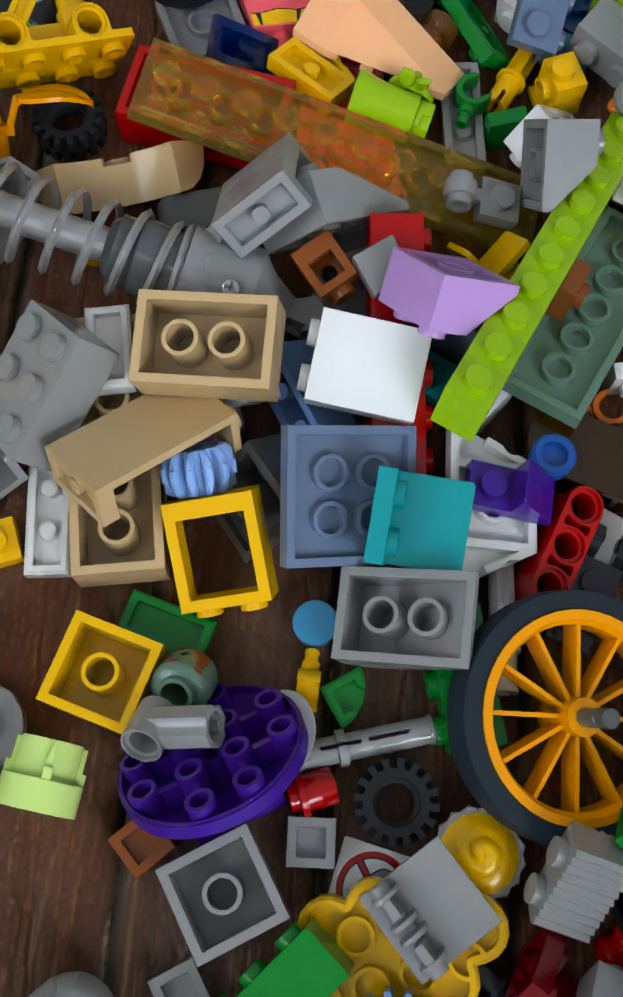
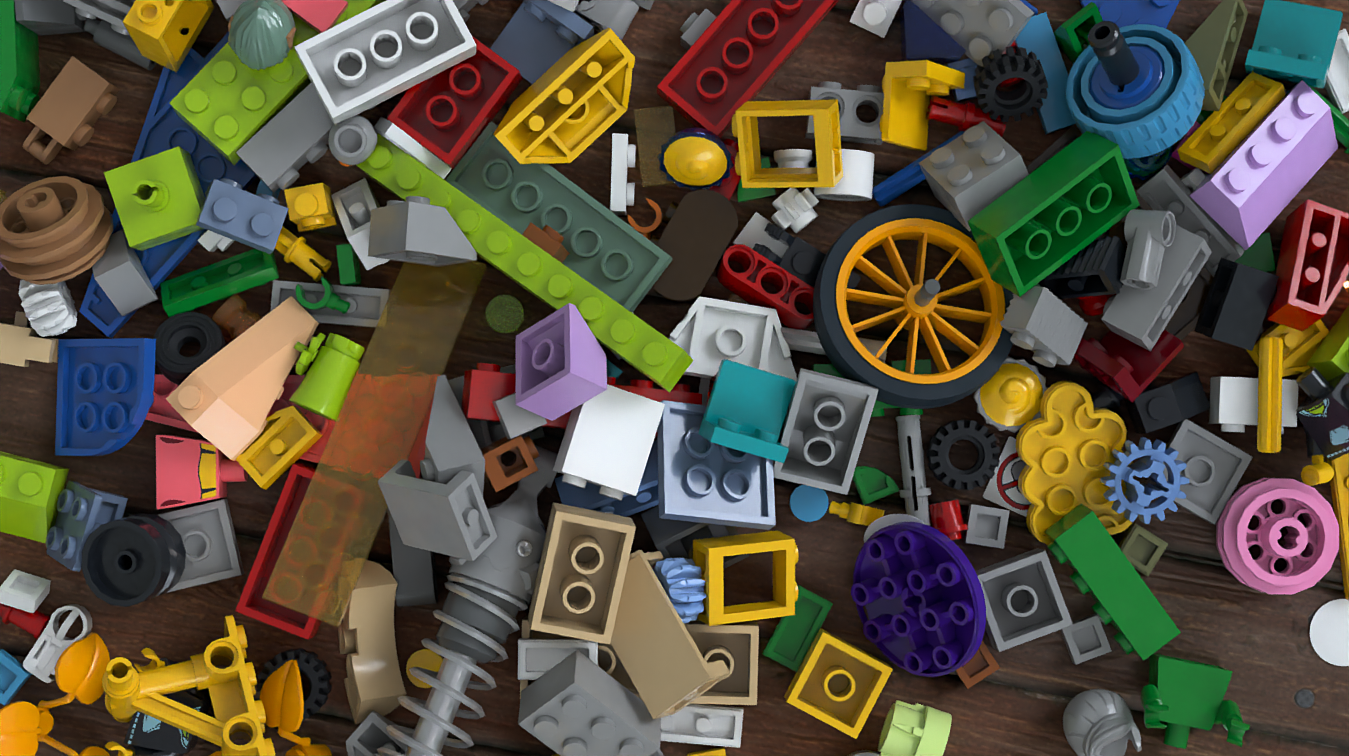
camera: 85 degrees left, 15 degrees up
light grey piece [120,695,225,762] -> none
sand green head [150,647,218,706] -> none
clear blue slope [205,14,279,75] -> none
light grey hinge [359,835,502,985] -> none
light grey plate [442,169,522,231] -> none
yellow bracket [446,231,531,280] -> none
dark purple slope [465,459,555,526] -> none
blue tile [528,433,577,481] -> none

